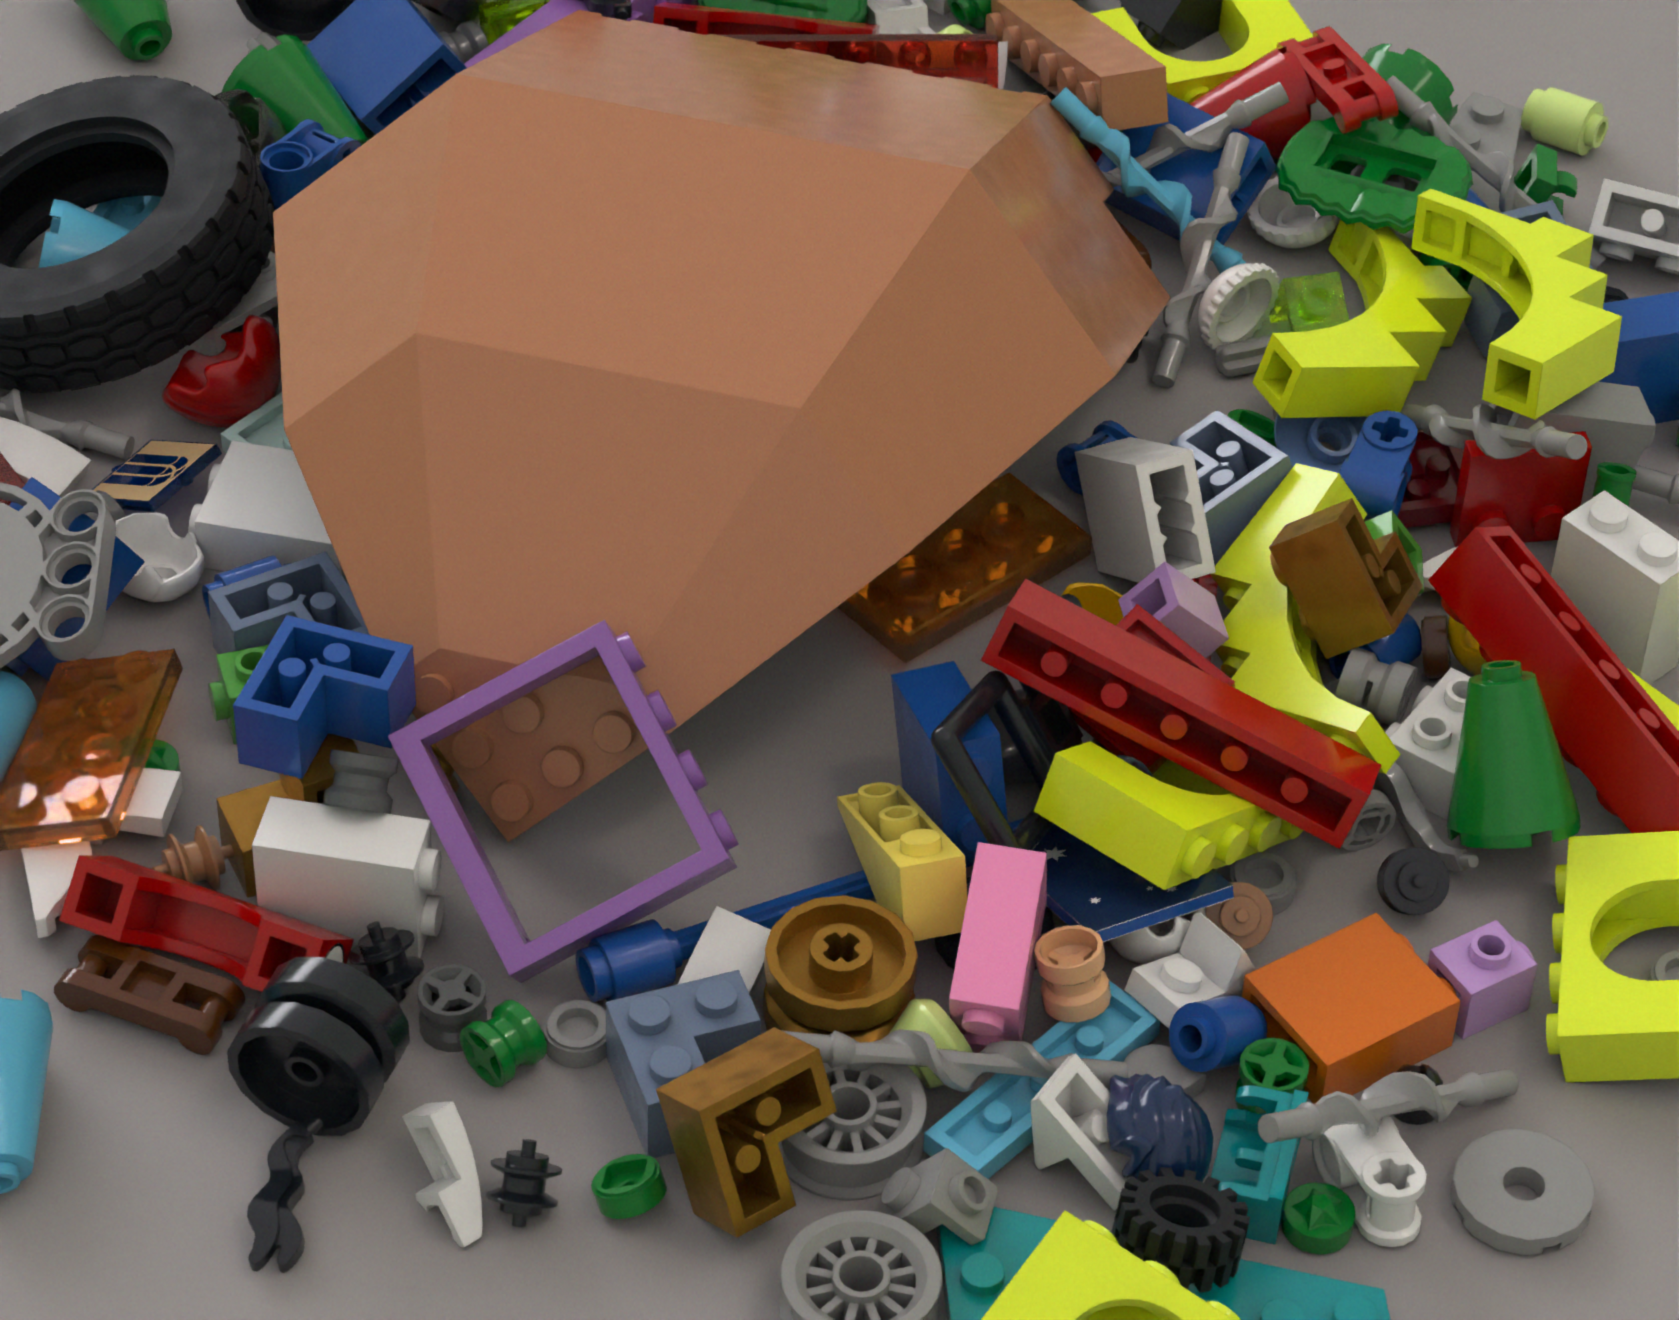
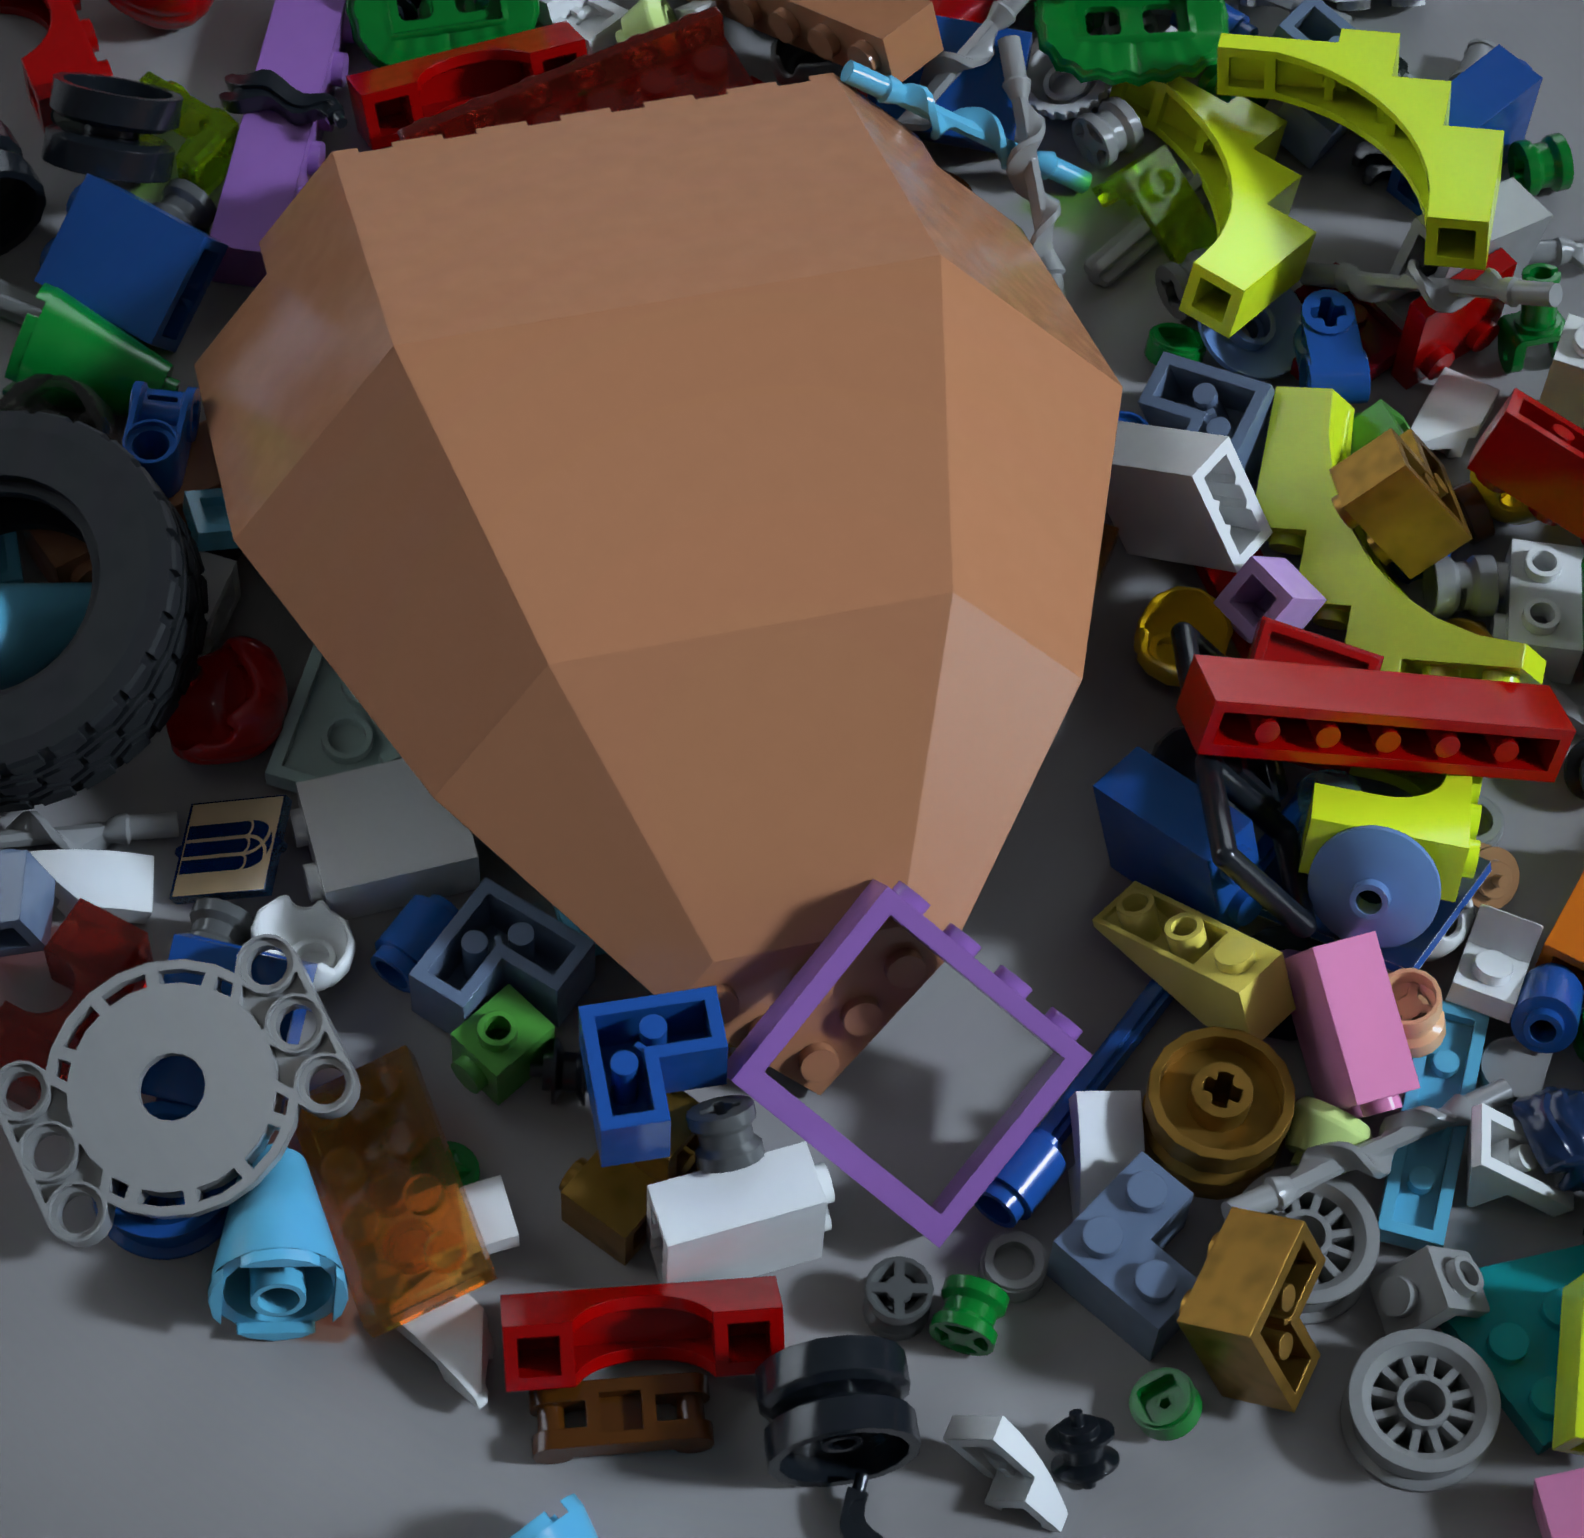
camera: 30 degrees left, 15 degrees up
medium nougat wheel [152,825,234,890] -> none
black wheel [348,922,424,1000] -> none
white hat [1198,263,1280,350] -> none
none -> light grey wheel [1071,96,1144,169]
none -> medium blue dish [1308,825,1441,949]

